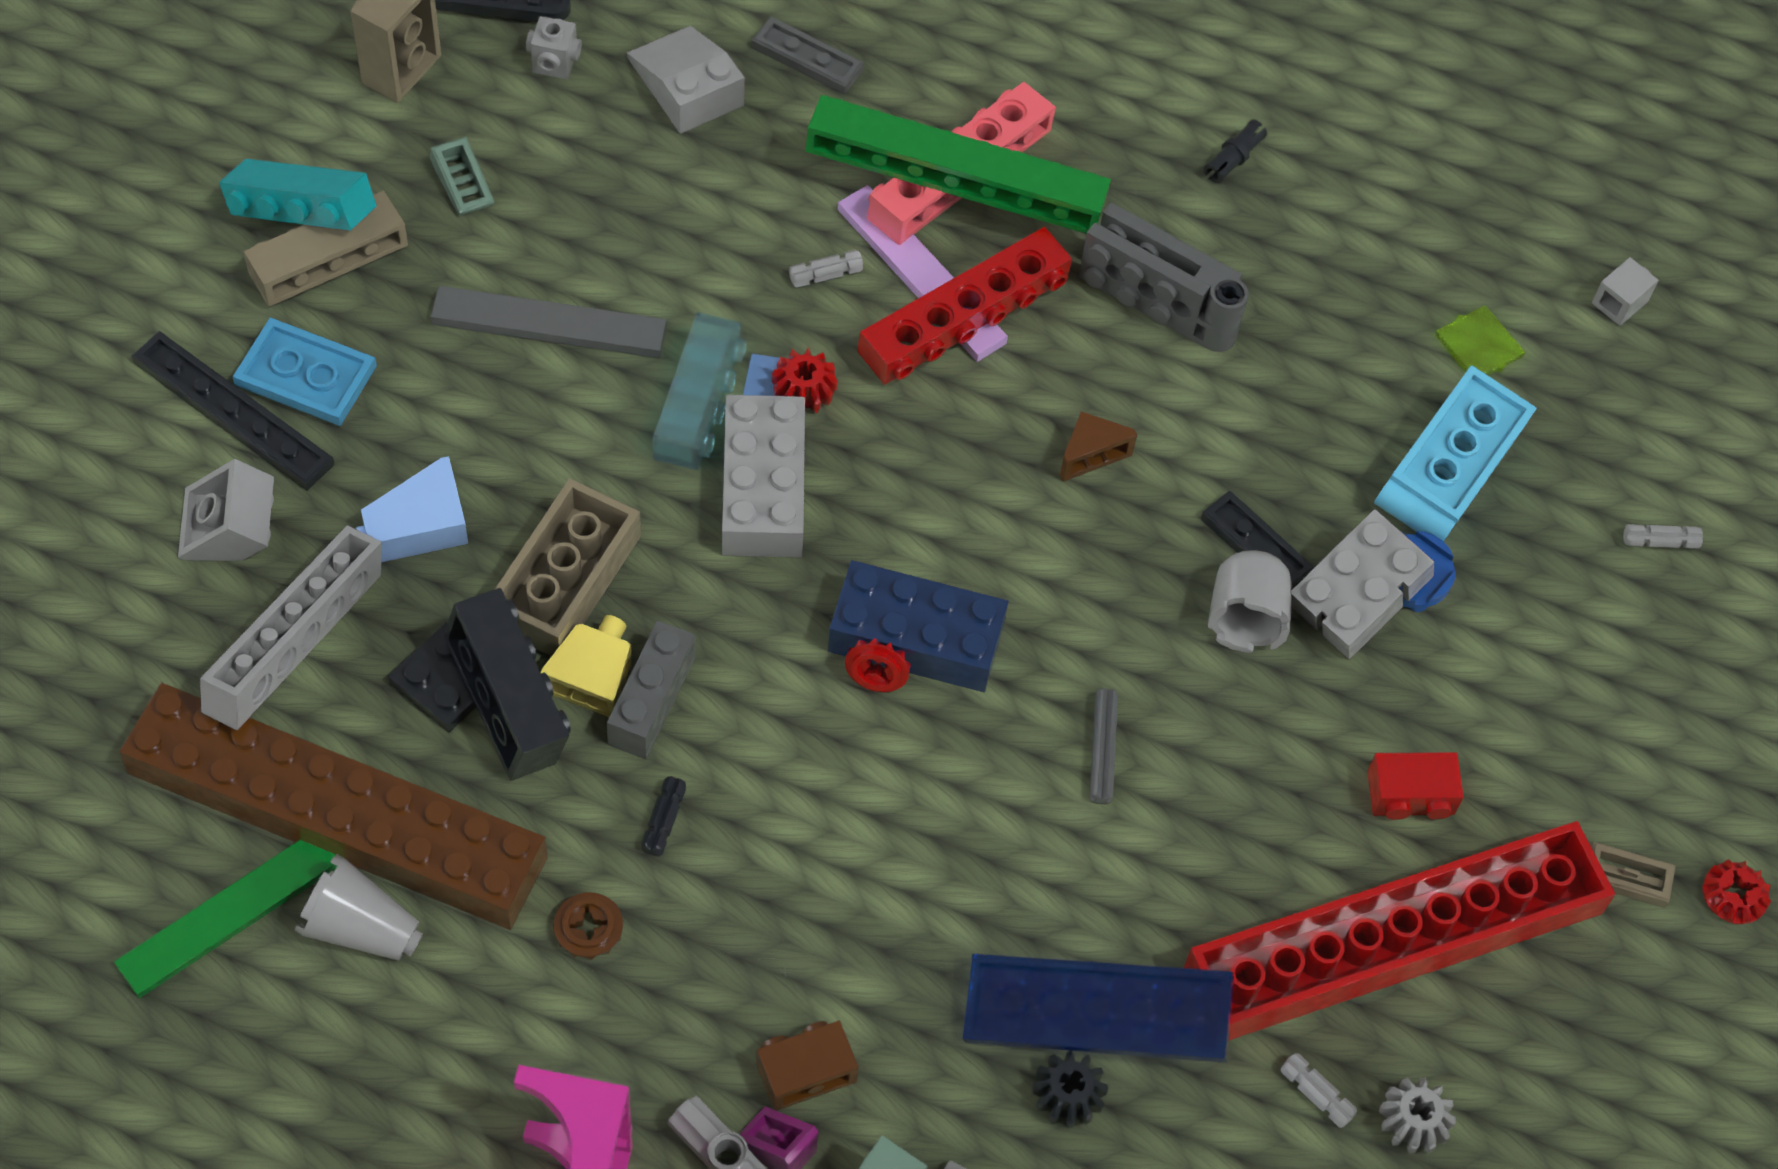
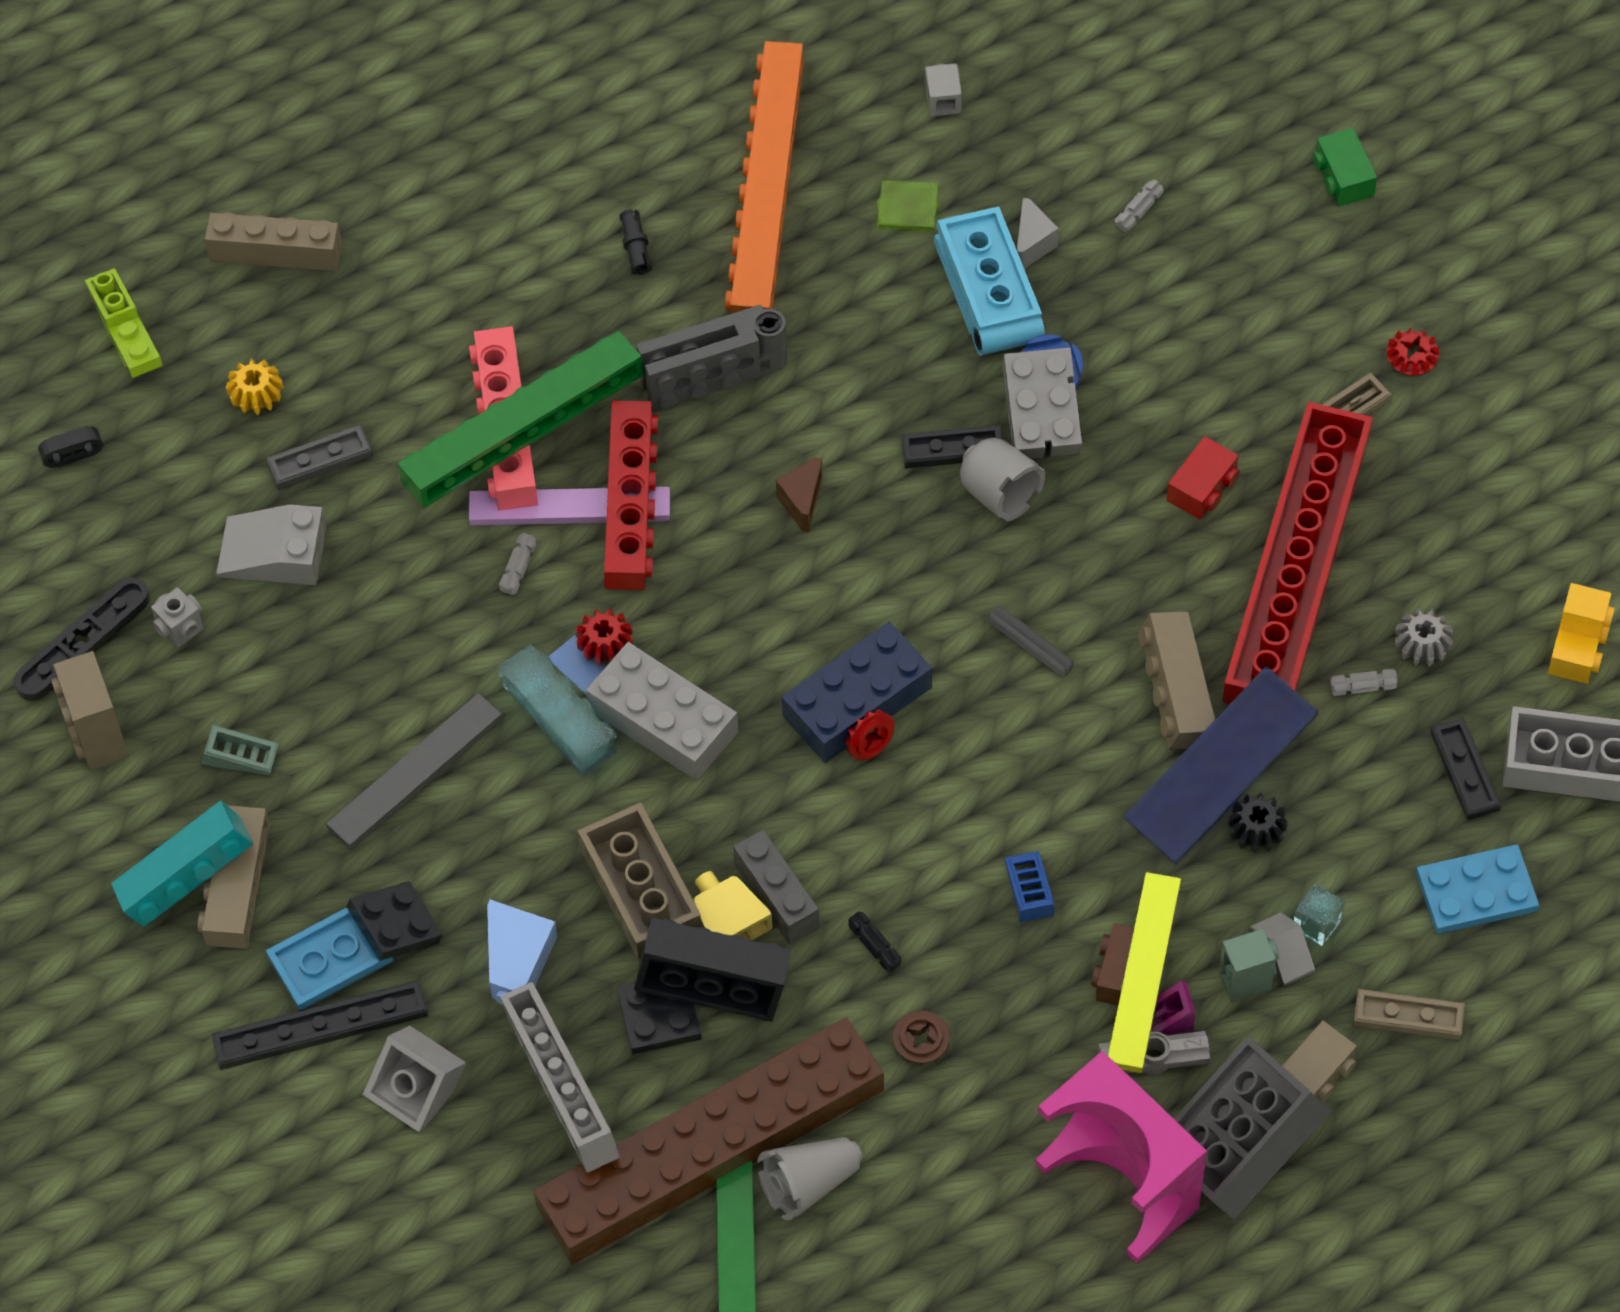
camera: 45 degrees left, 0 degrees up
none -> black plate [346,881,443,961]
none -> orange brick [725,41,804,314]
none -> blue slope [1004,851,1055,922]
none -> light grey slope [1017,198,1059,269]
none -> neon yellow tile [1108,872,1181,1073]
none -> dark tan brick [1138,612,1218,750]

